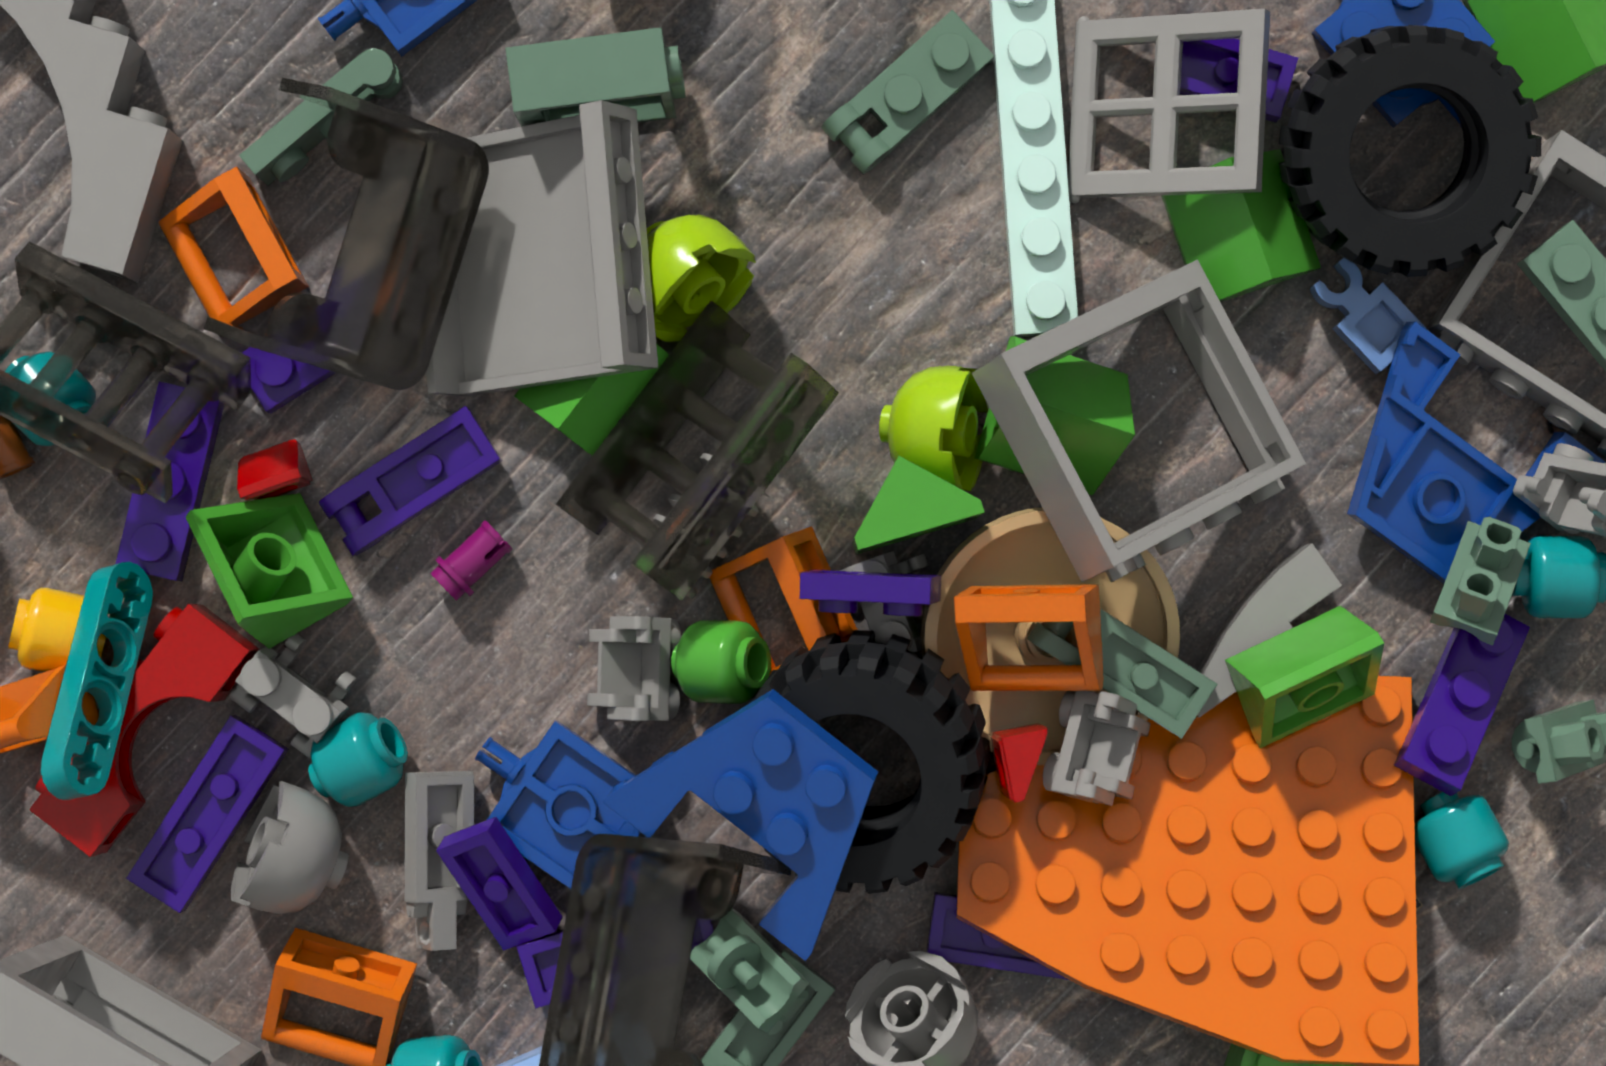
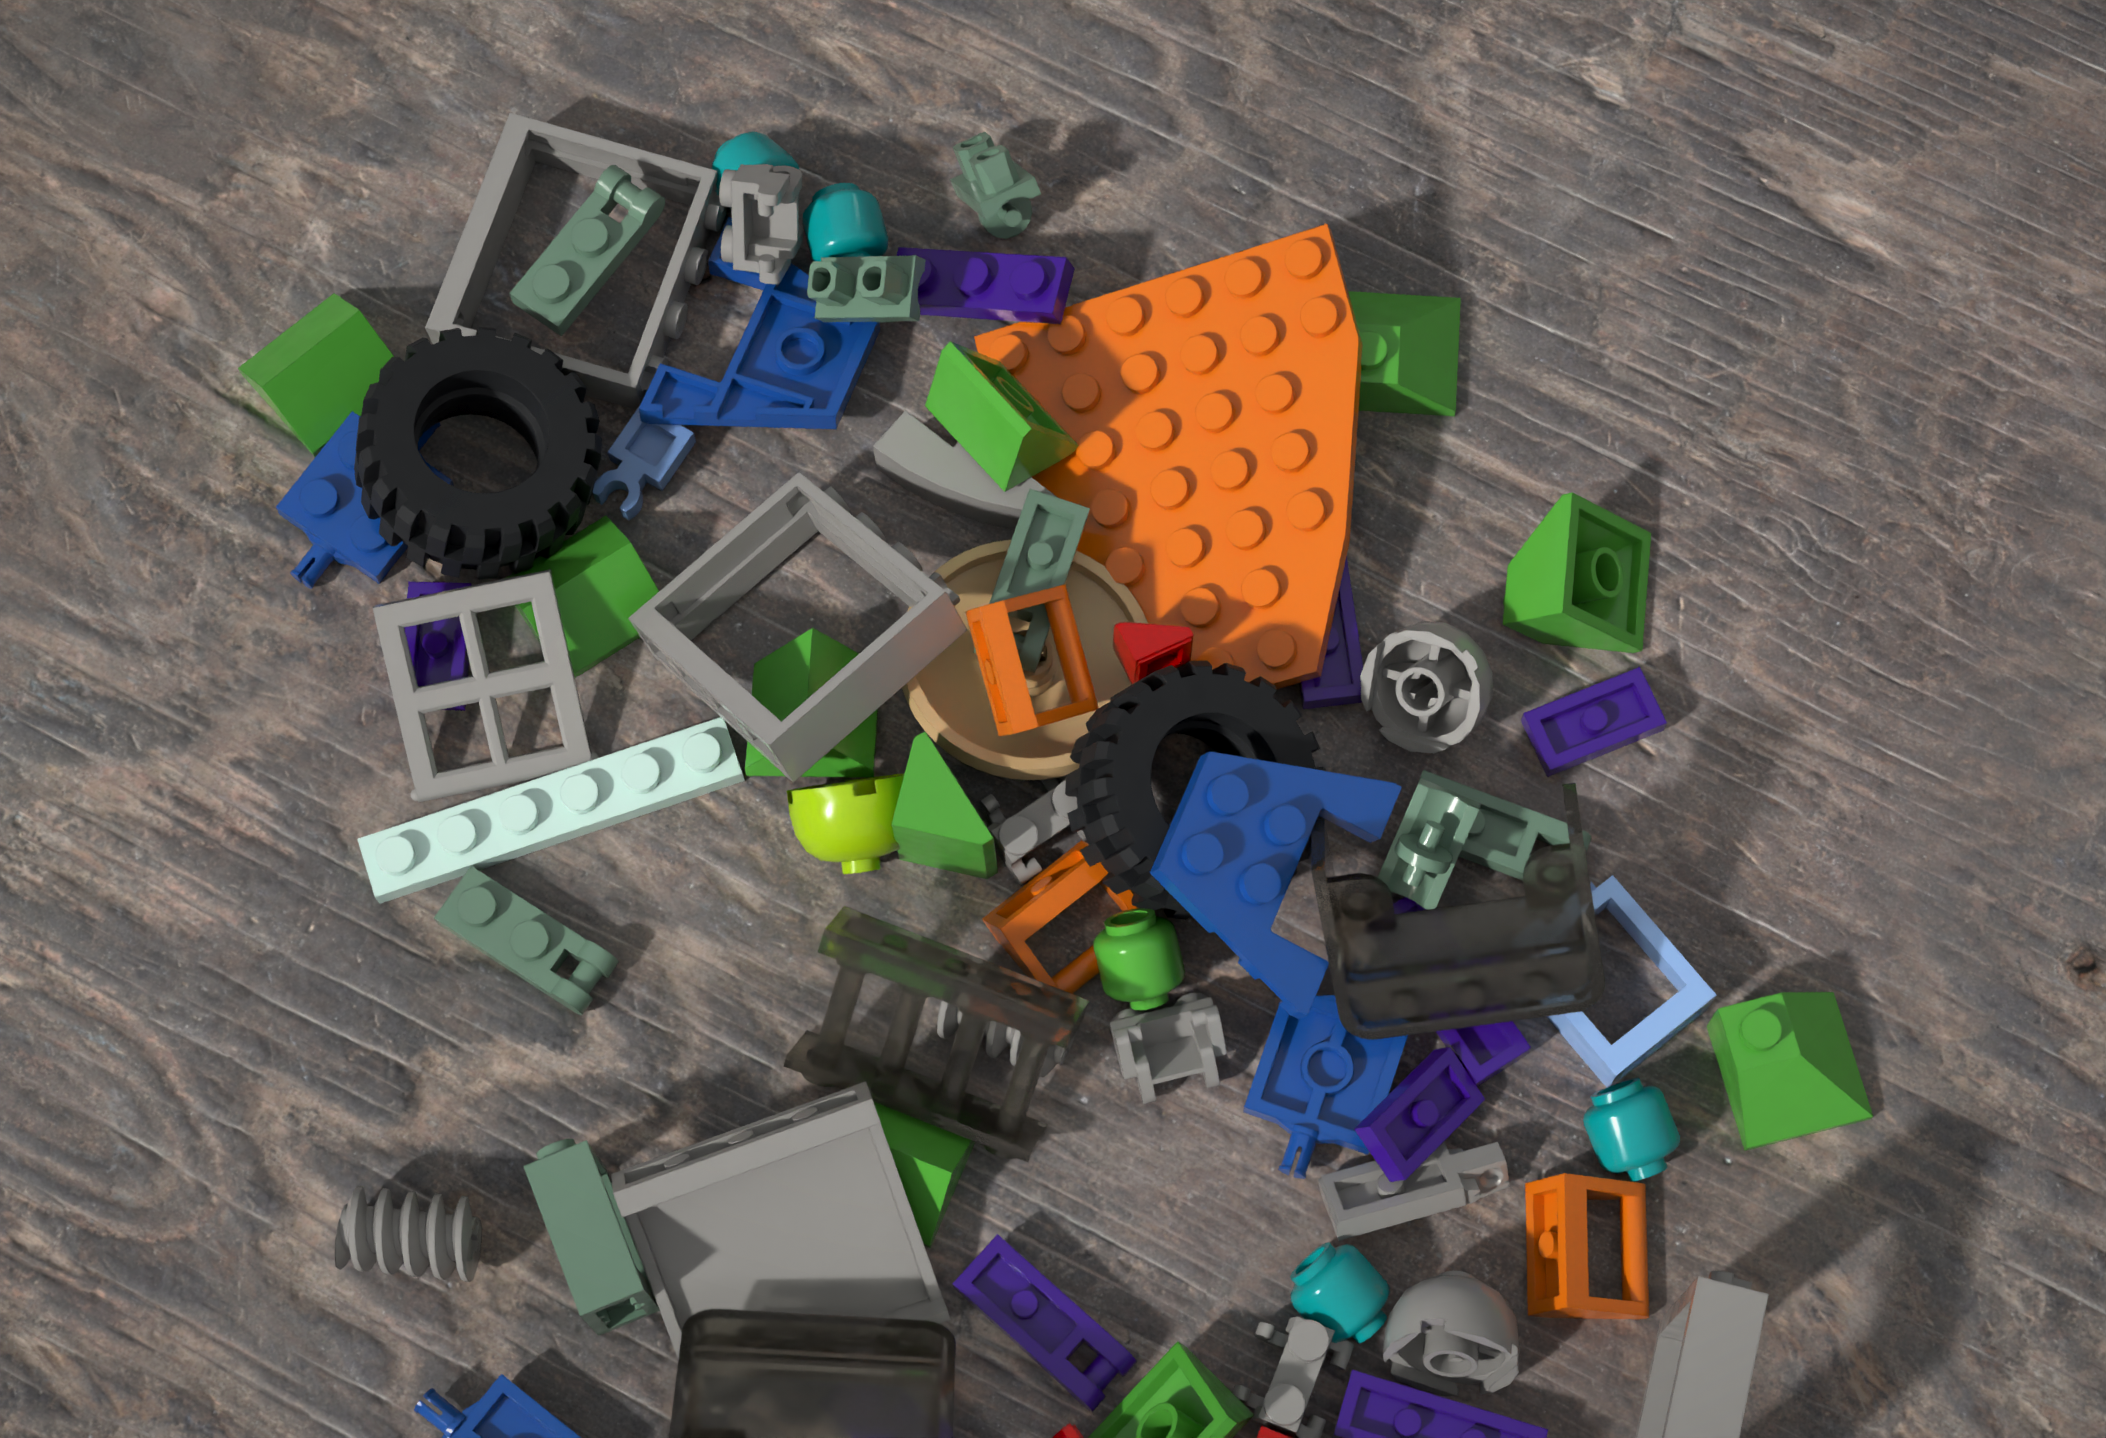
camera: 105 degrees left, 15 degrees down
magenta pin [430,520,513,601] -> none
lime cylinder [647,215,756,342] -> none
dark purple plate [799,570,941,616] -> none
light grey piece [1043,691,1151,806] -> none
teal head [1415,792,1509,889] -> none

